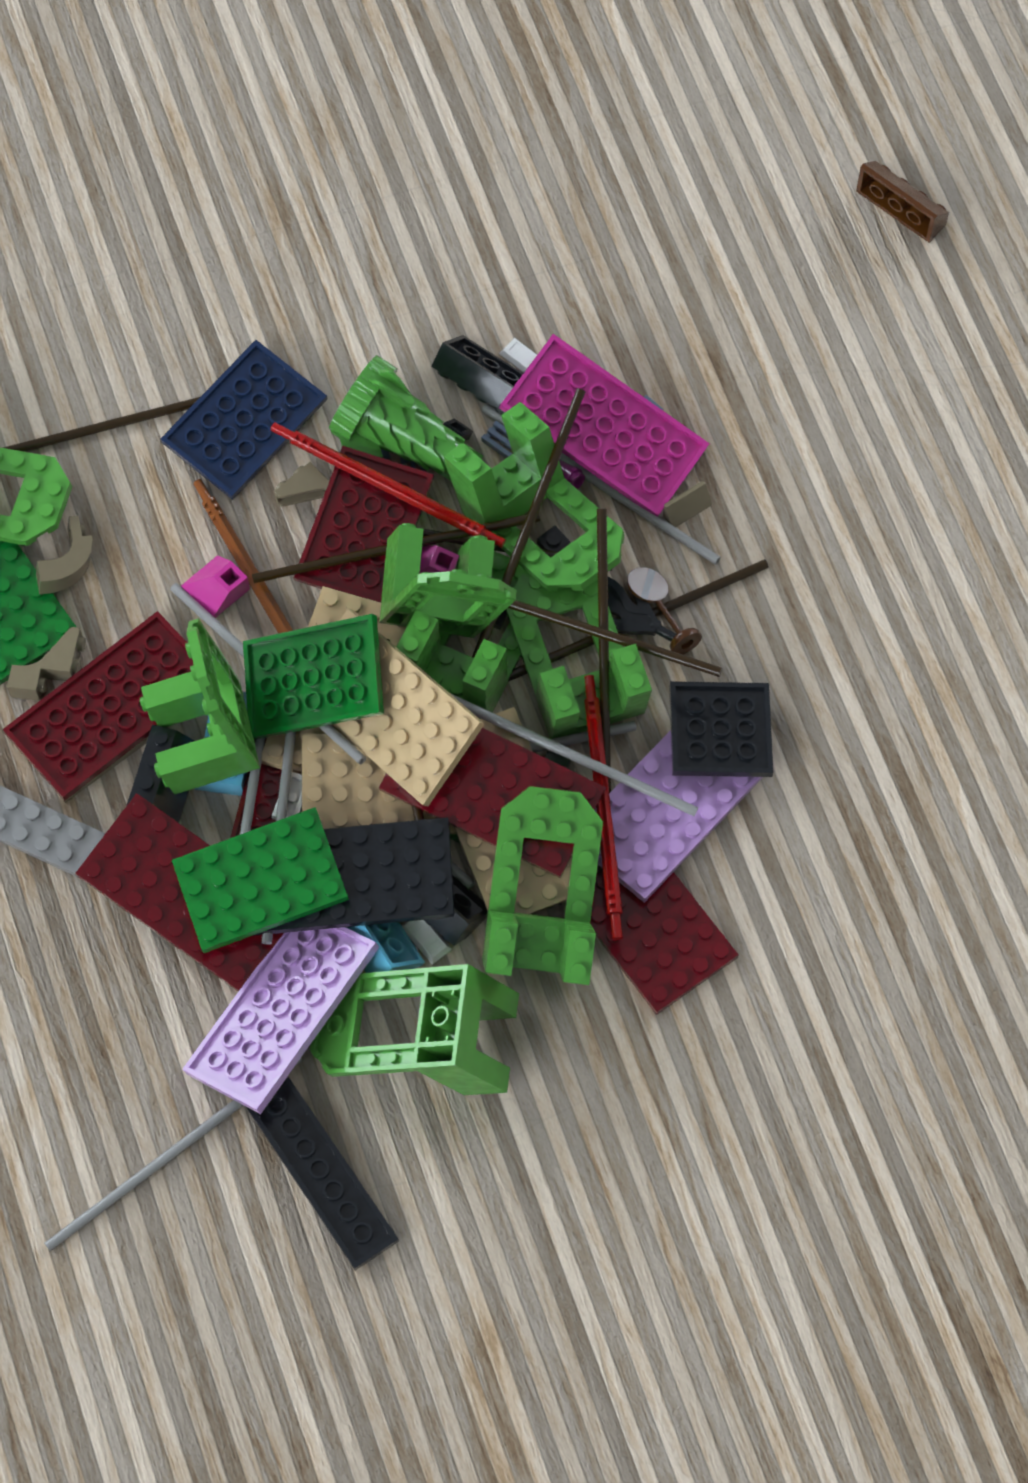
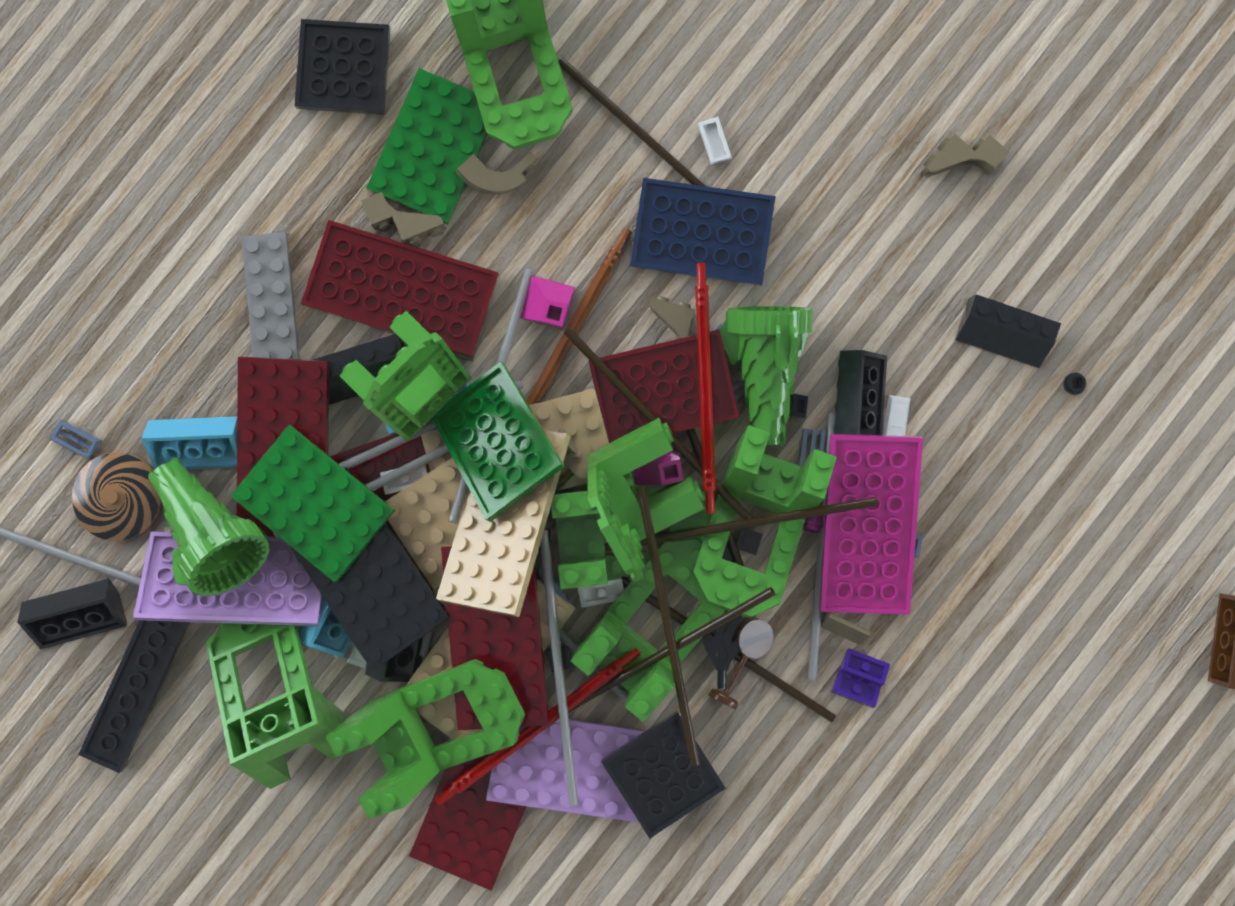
camera: 55 degrees right, 20 degrees up
none -> black slope [17,578,127,650]
none -> sand blue tile [50,420,102,460]
none -> dish [72,452,163,541]
none -> medium azure slope [142,416,237,470]
none -> bright green cone [148,457,270,596]
none -> white plate [578,576,624,608]
none -> white tile [697,117,732,165]
none -> dark purple slope [831,648,890,708]
none -> dark tan arch [921,134,1010,177]
none -> black slope [955,294,1061,368]
none -> black plate [1063,372,1086,395]

